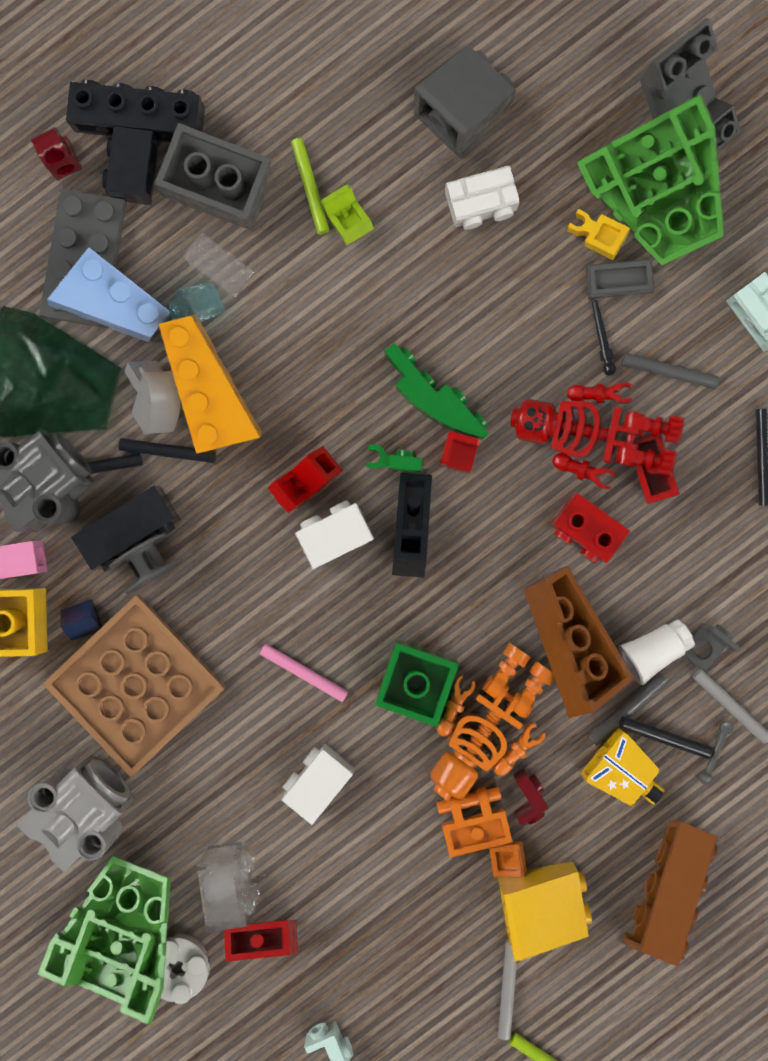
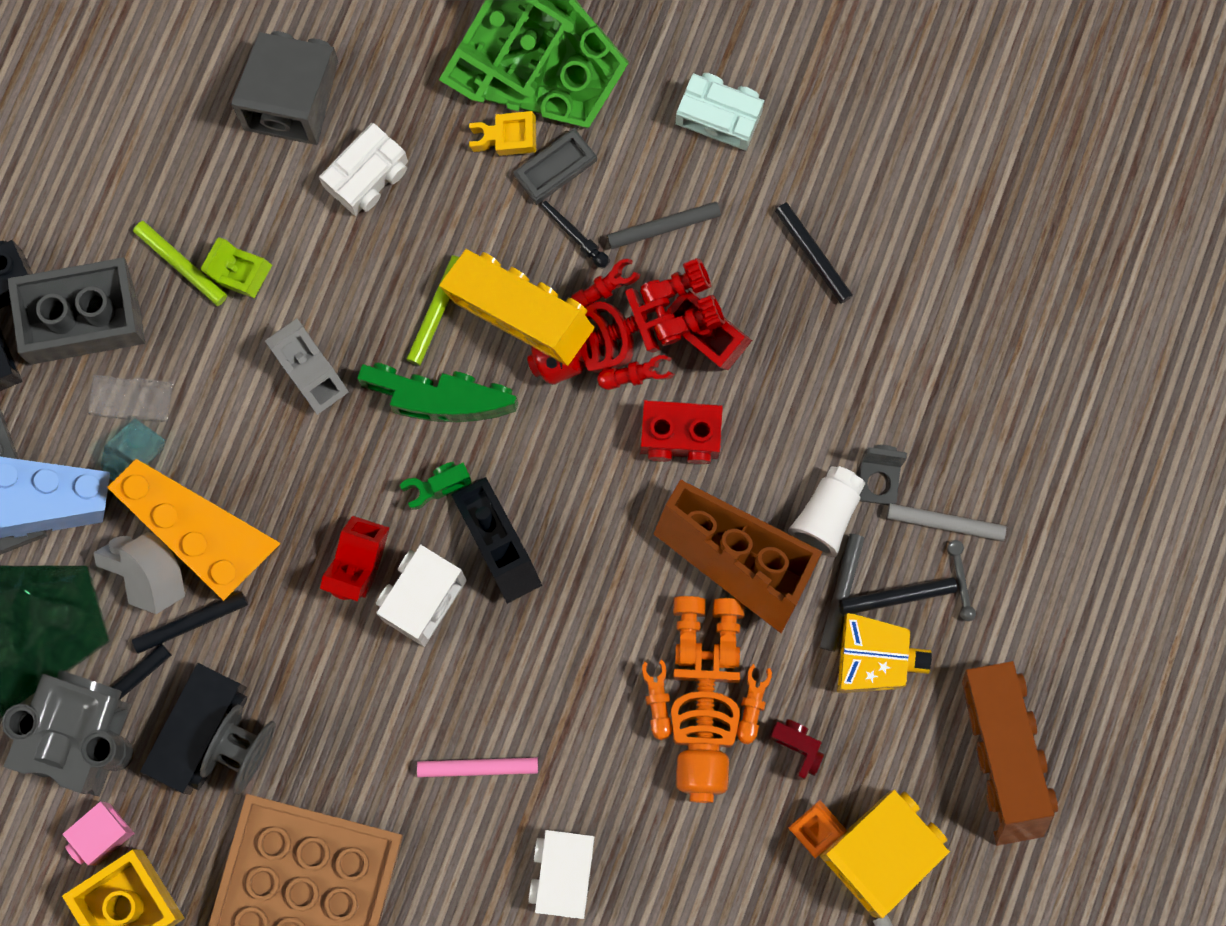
camera: 30 degrees left, 10 degrees down
dark blue slope [60,599,102,640] -> none
green brick [375,639,459,727] -> none
orange plate [436,787,513,858] -> none
red panel [439,431,481,473] -> none
none -> light grey brick [265,318,349,415]
none -> lime bar [406,255,459,366]
none -> yellow brick [439,249,595,366]

